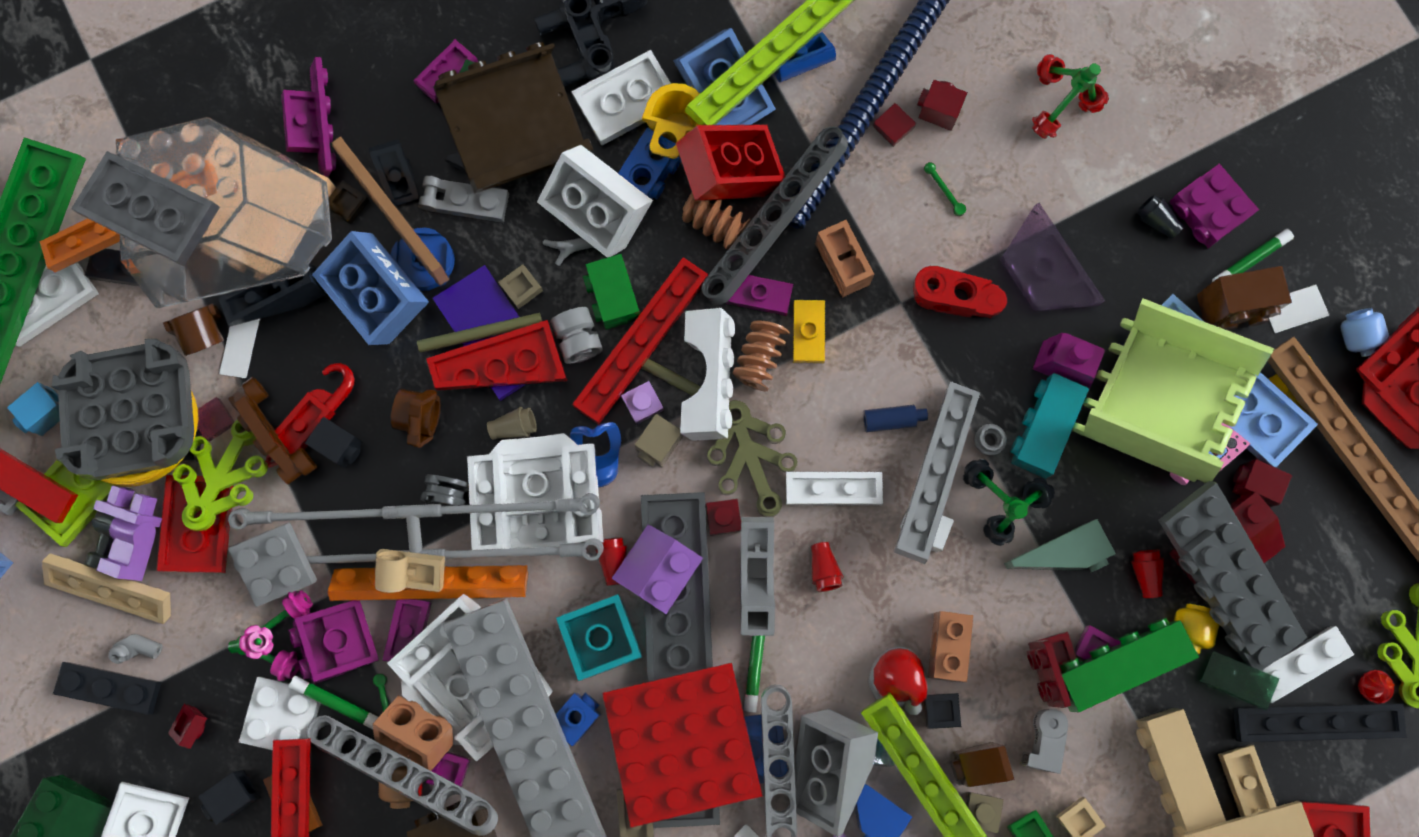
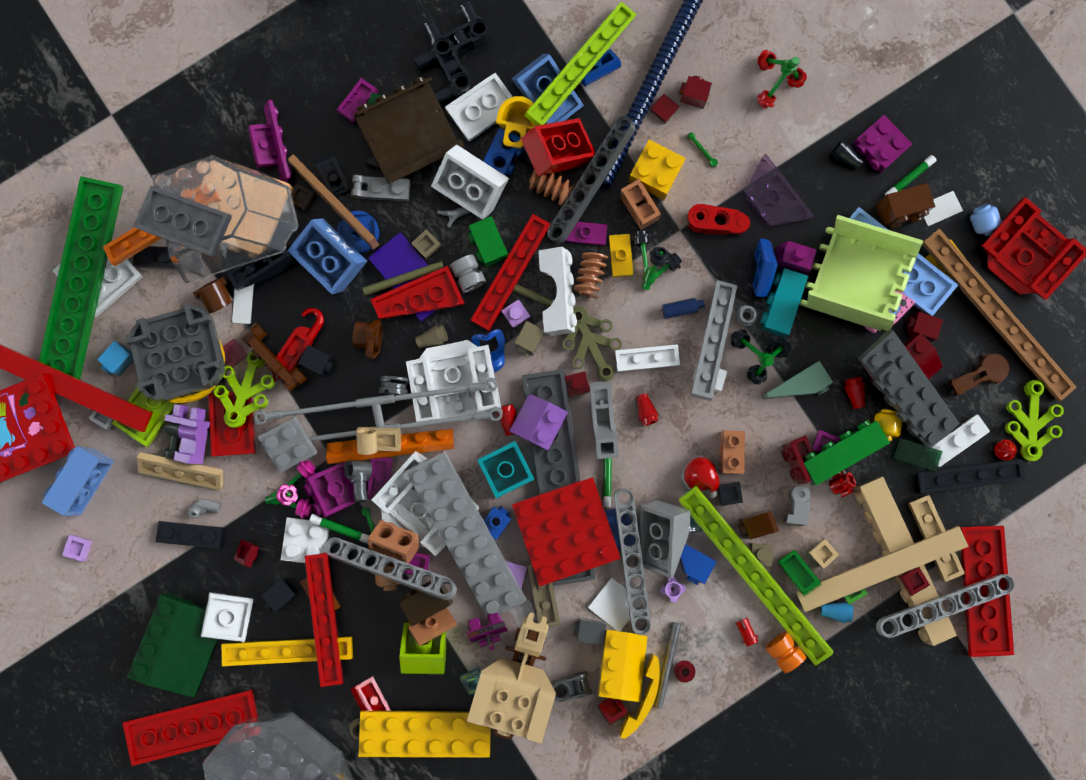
camera: 10 degrees left, 5 degrees up
none -> dark grey pin [344,460,372,503]
none -> lavender tile [506,561,527,588]
none -> yellow brick [628,139,686,200]
none -> plant [632,230,682,290]
none -> blue brick [753,238,778,297]
none -> red gear [829,470,856,498]
none -> reddish brown piece [948,354,1009,396]

